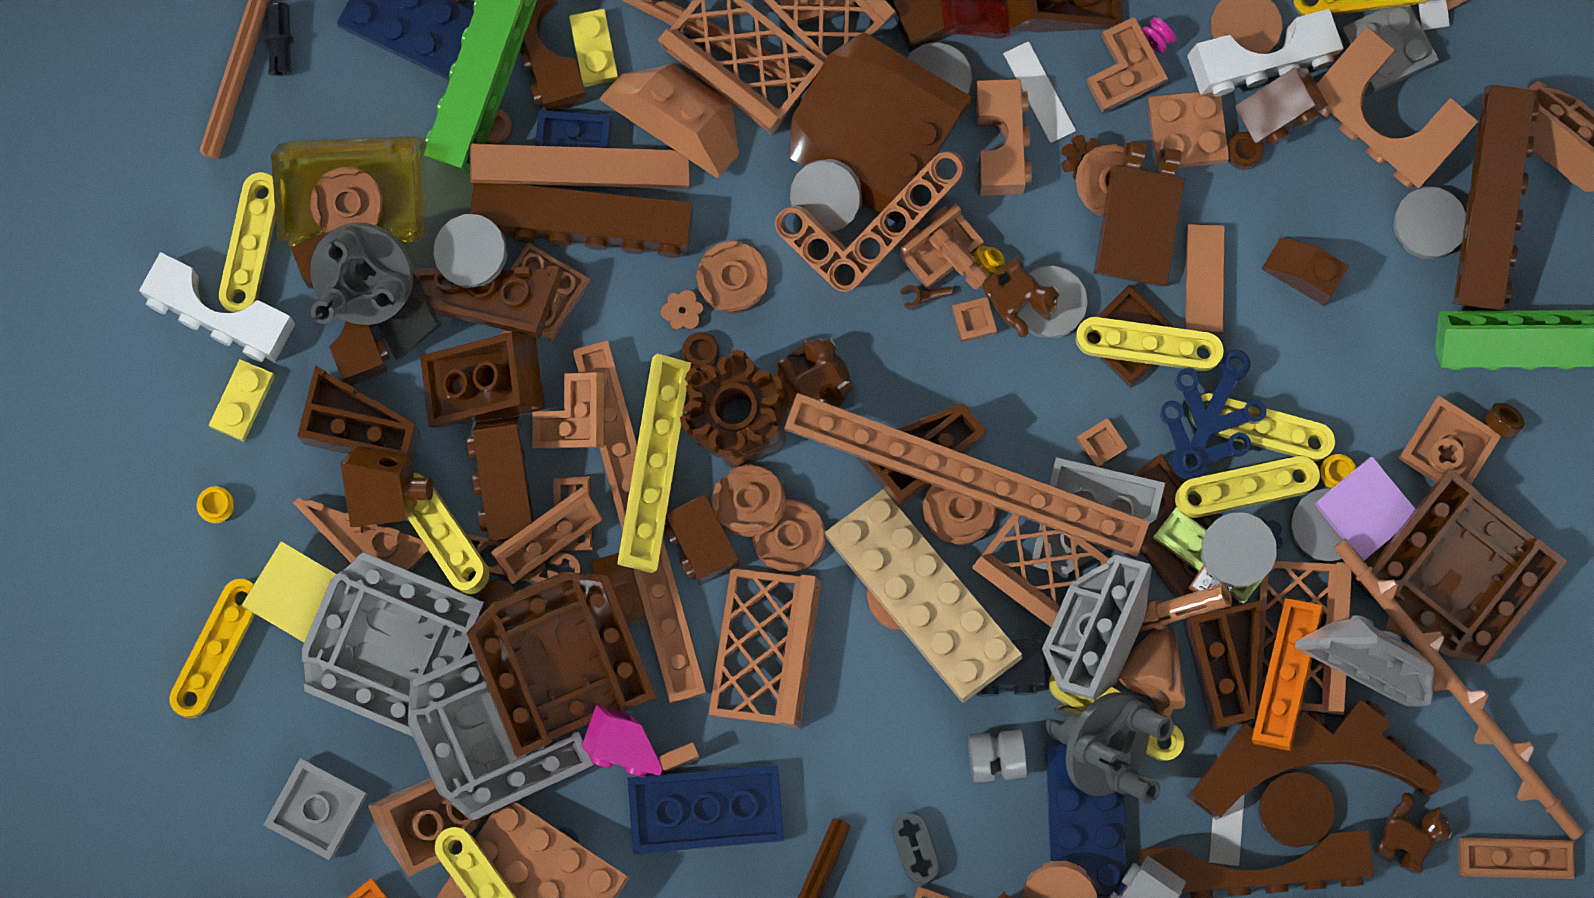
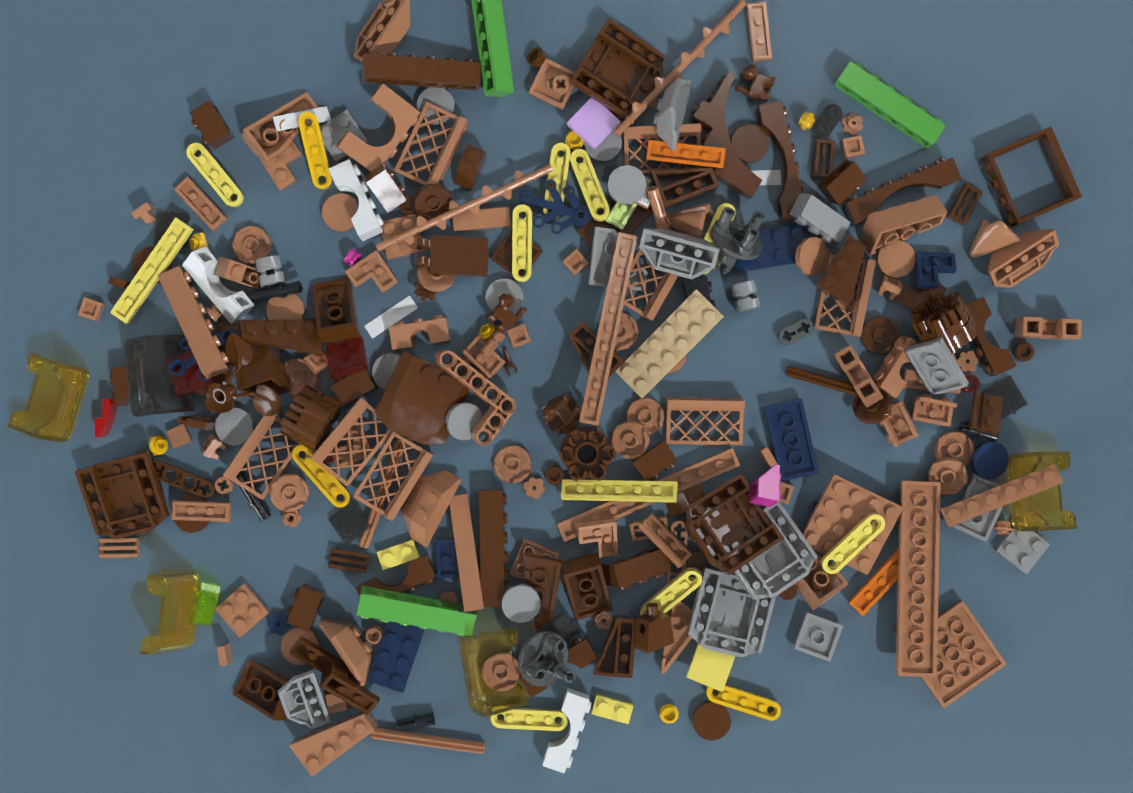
camera: 95 degrees left, 10 degrees up
none -> nougat plant [376,164,553,252]
none -> nougat fence [394,102,469,186]
none -> reddish brown tile [414,184,452,220]
none -> nougat plate [595,611,614,630]
none -> reddish brown tile [692,701,731,741]
none -> nougat tile [779,482,794,504]
none -> reddish brown tile [779,584,797,600]

